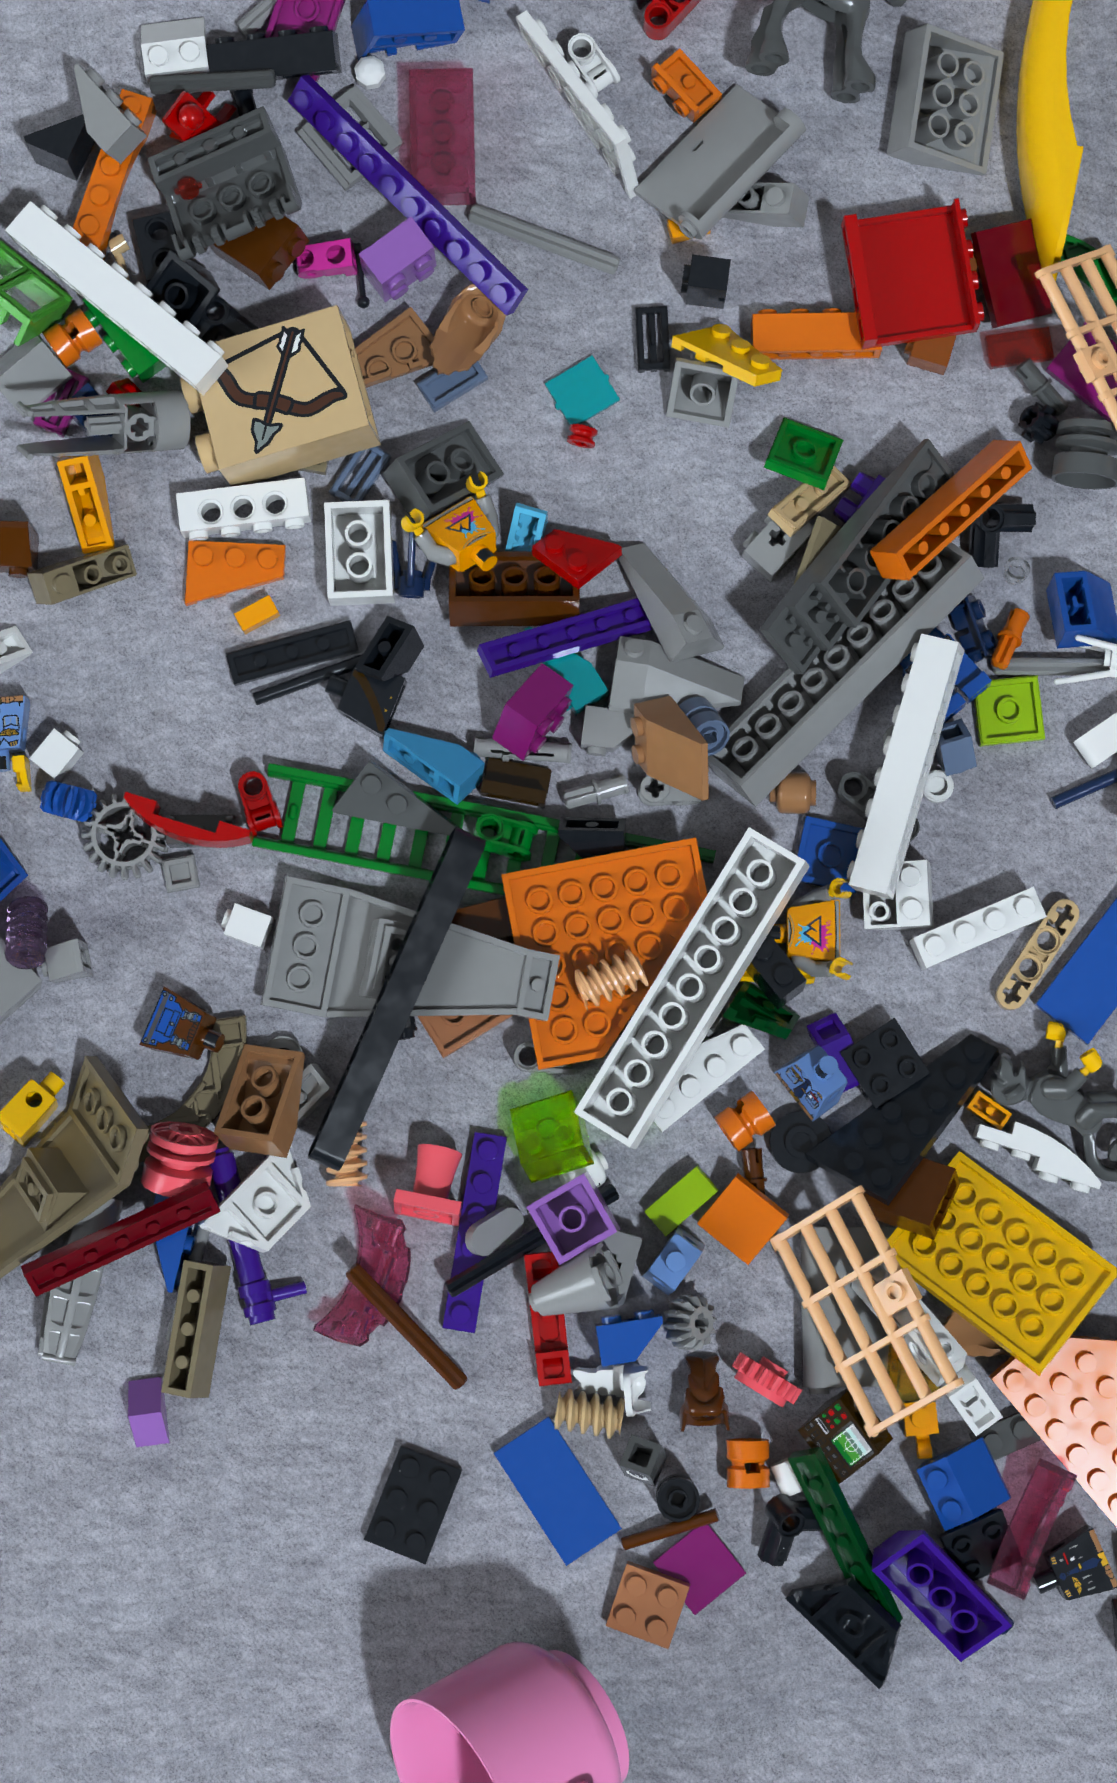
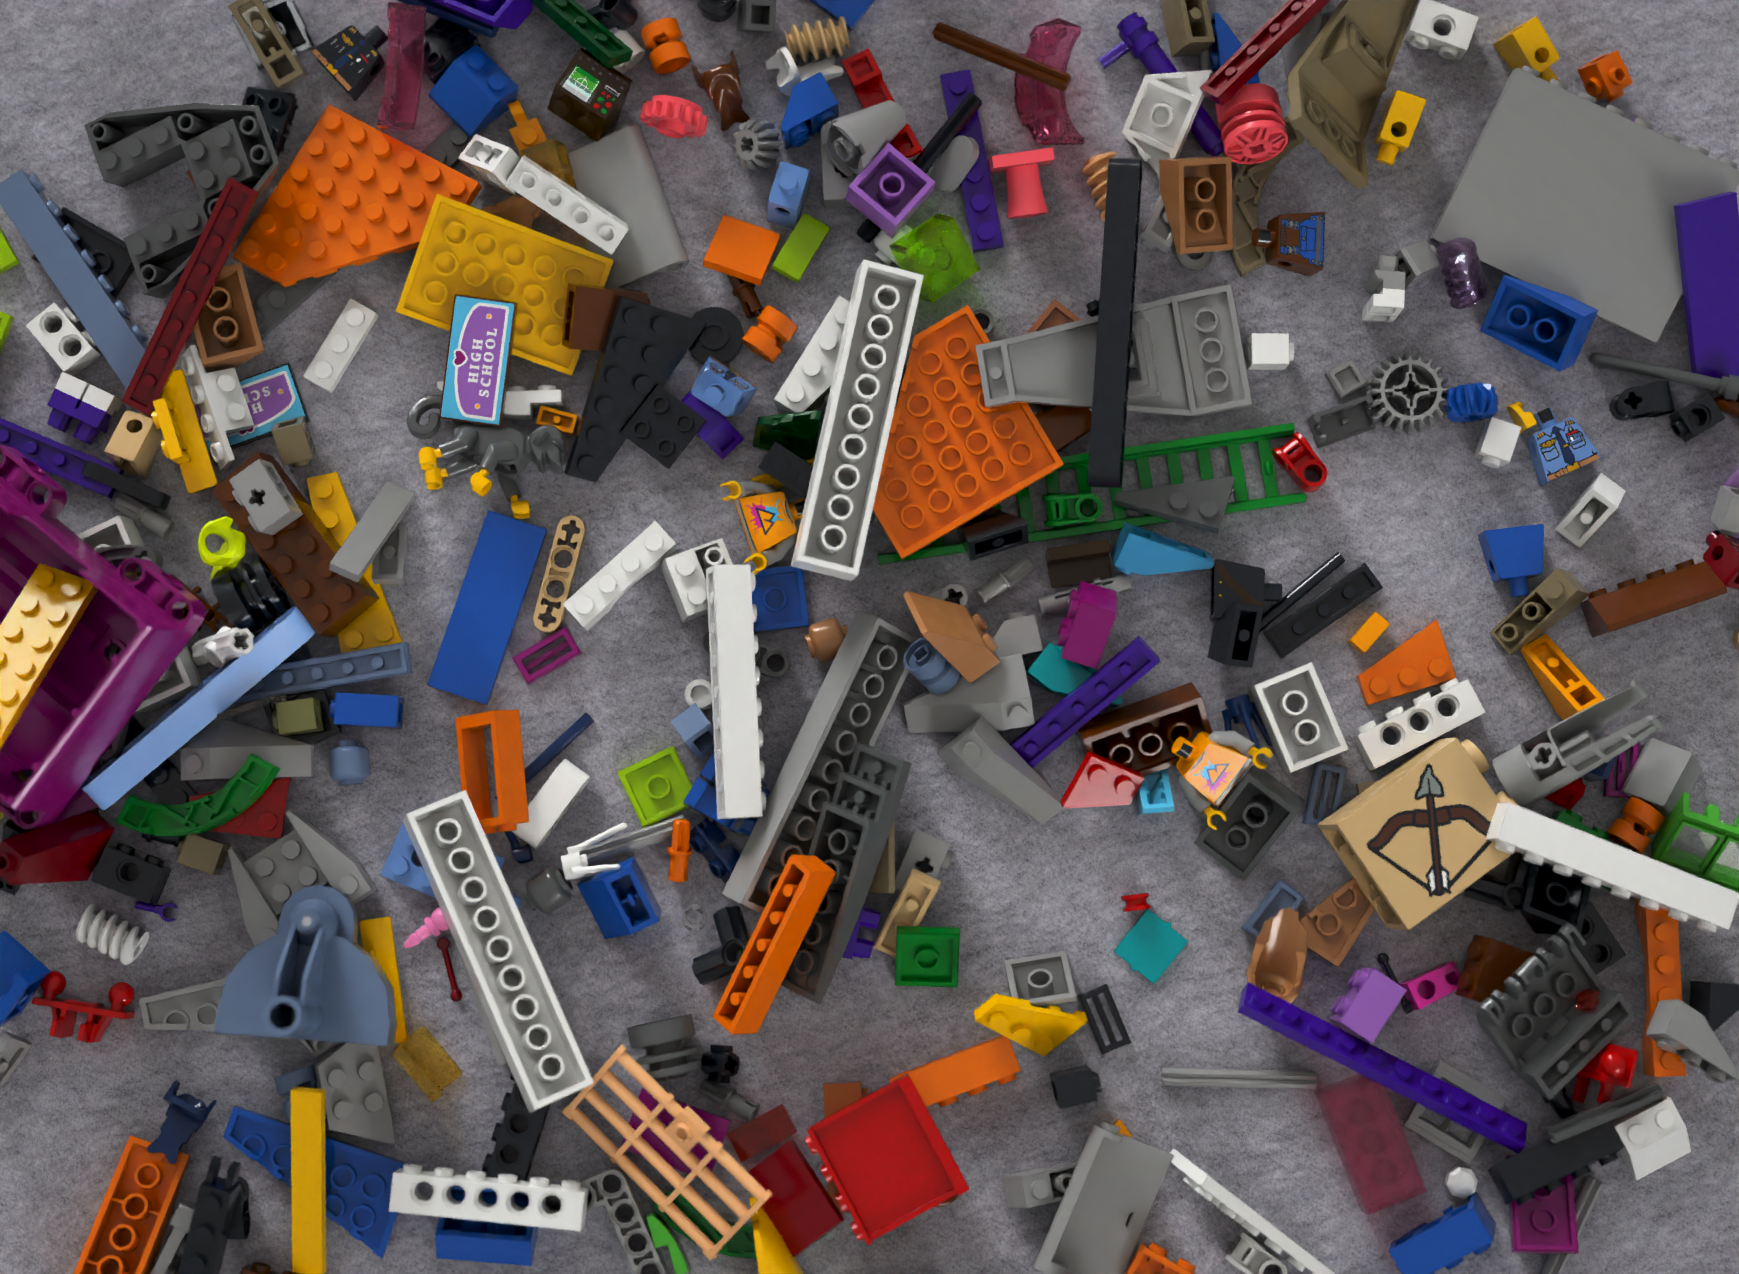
camera: 160 degrees right, 0 degrees up
tan hand [109,234,130,281] -> none
red slope [123,792,254,848] -> none
light nougat piece [575,949,649,1011] -> none
light nougat door [769,1185,965,1438] -> none
none -> tile [439,294,518,427]
none -> magenta tile [512,626,582,685]
none -> hips [1362,255,1405,323]
none -> blue torso [1478,524,1544,598]

